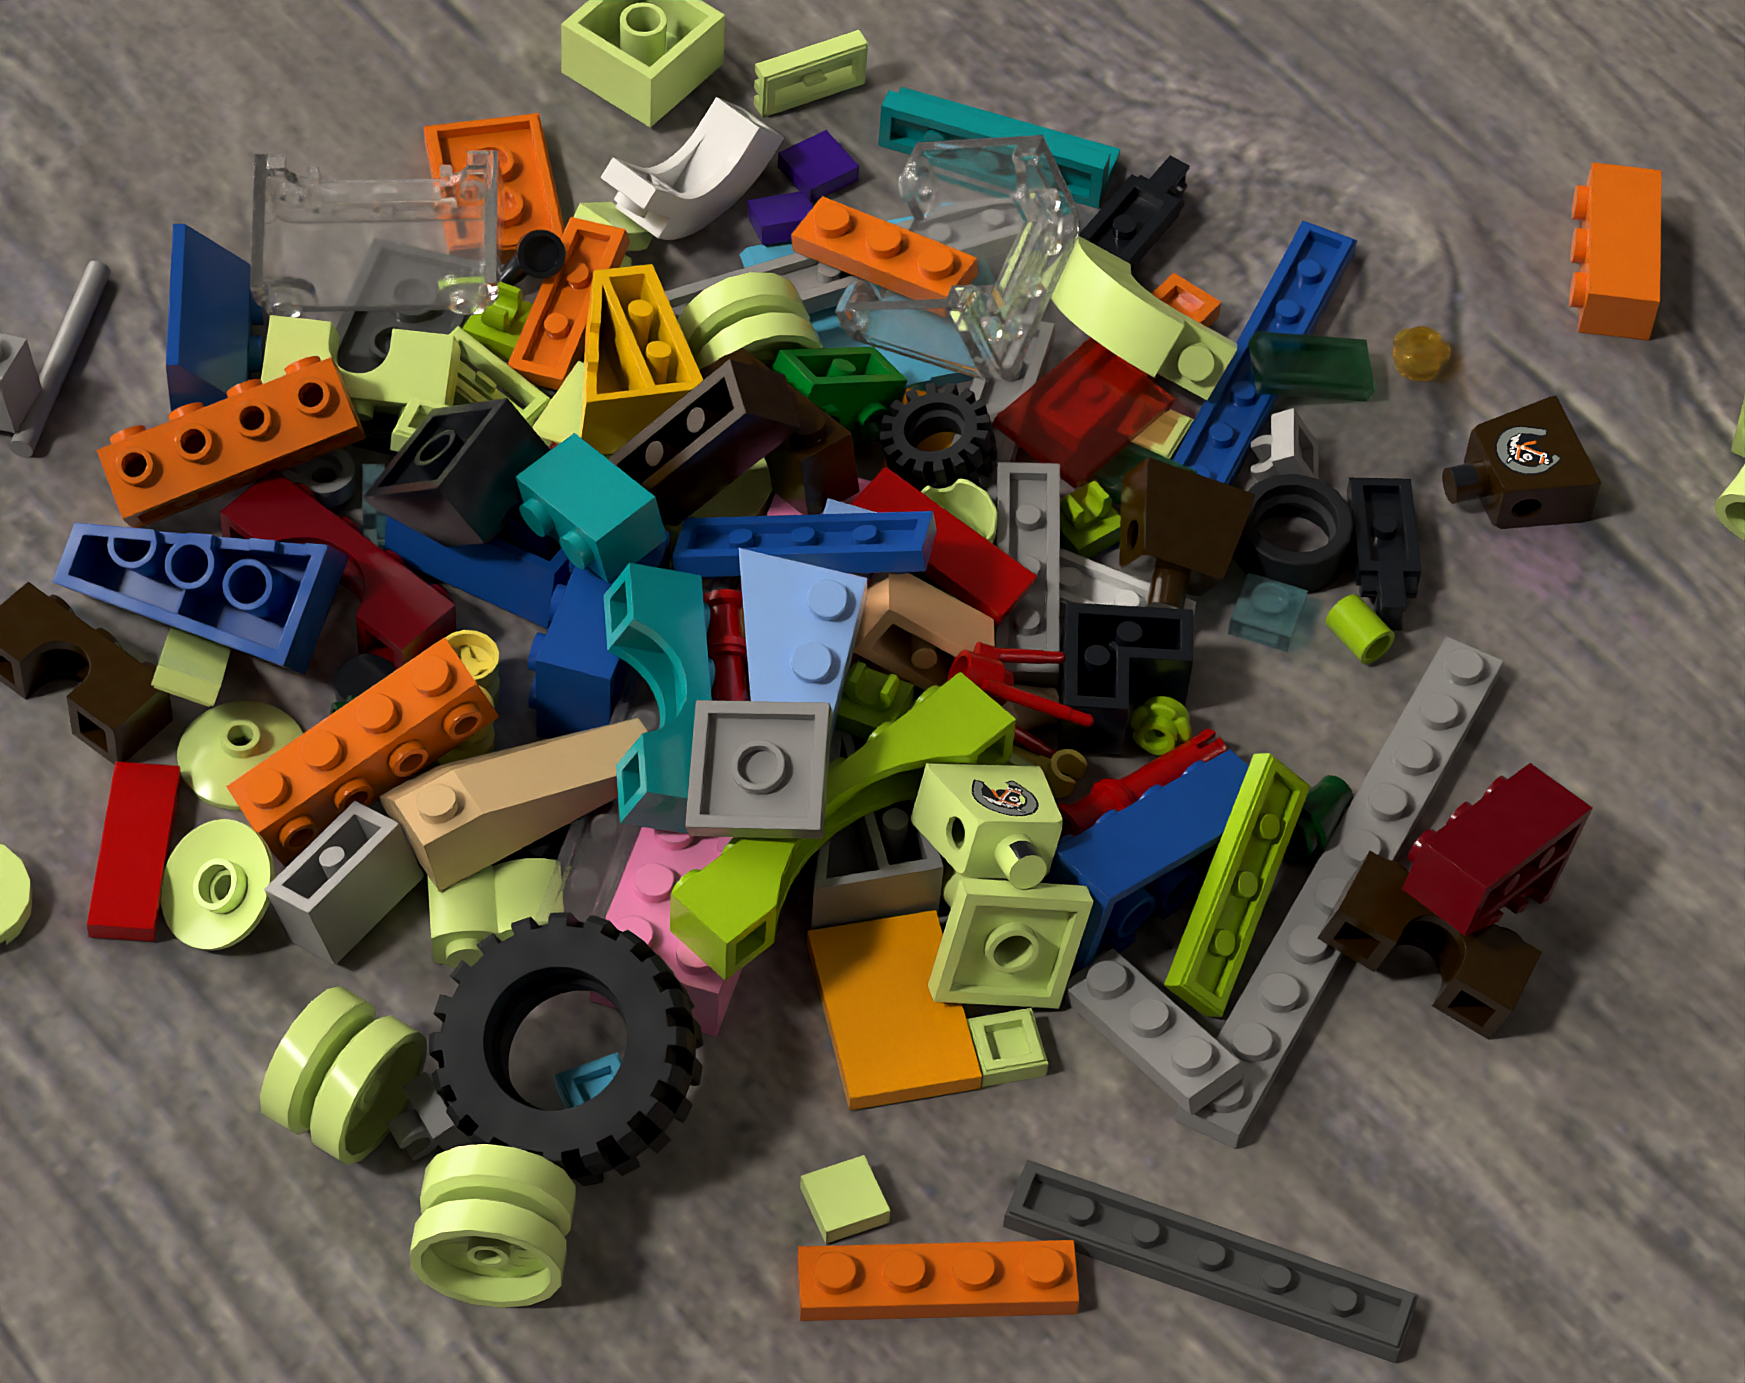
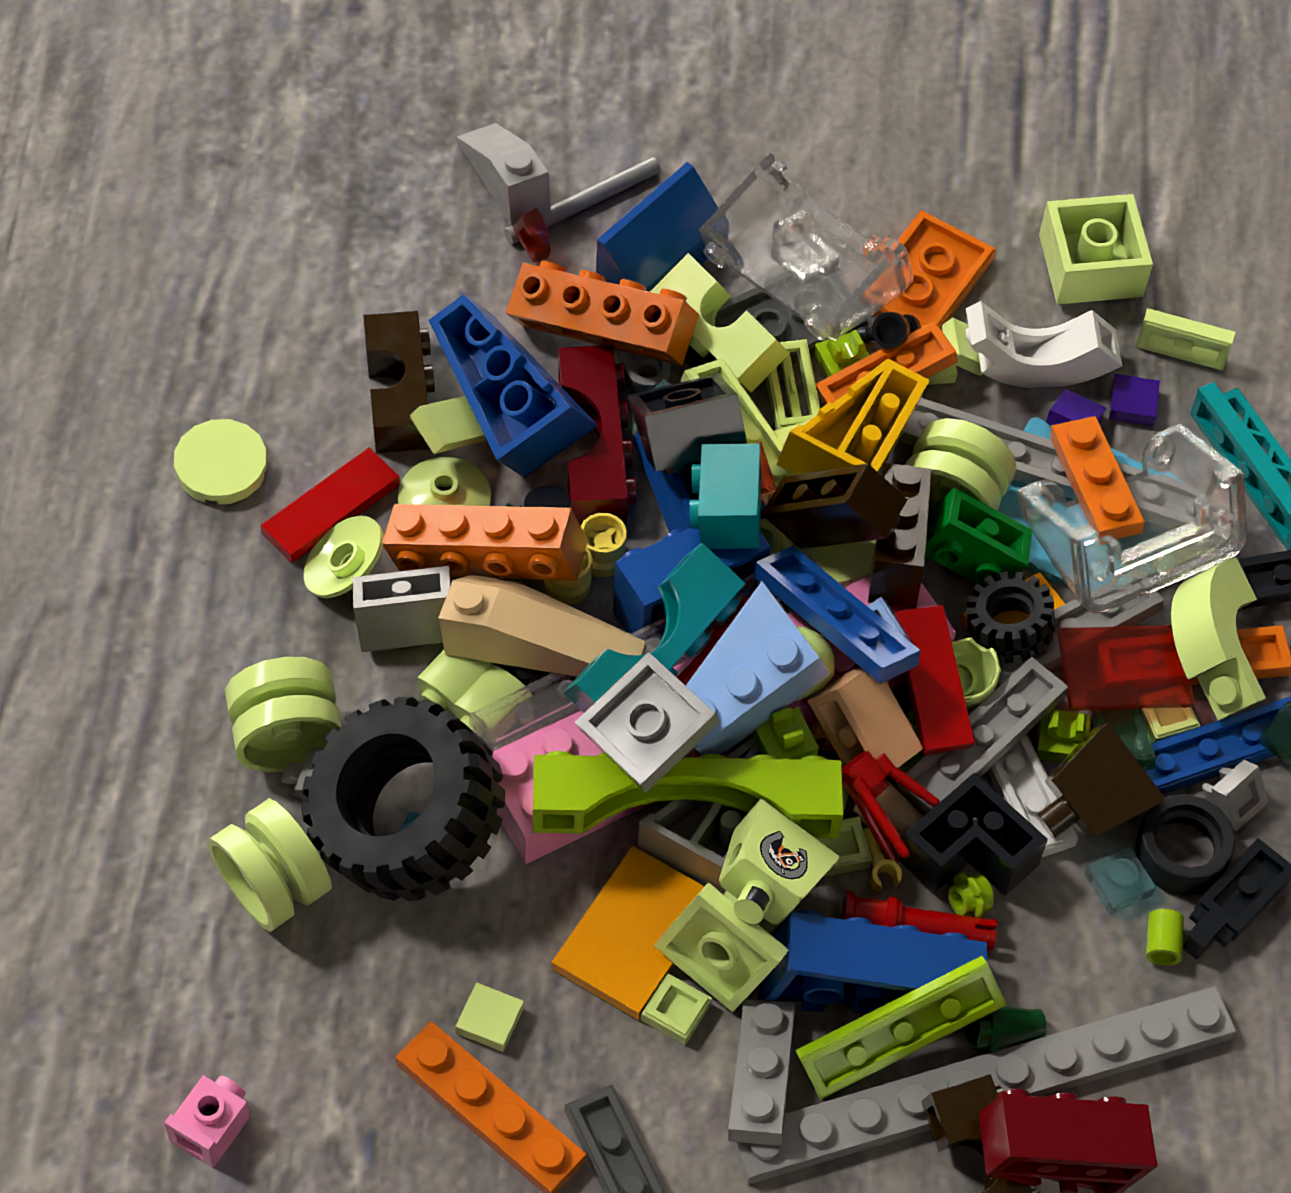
camera: 45 degrees right, 5 degrees up
none -> clear red tile [513,208,551,265]
none -> clear bracket [771,208,840,287]

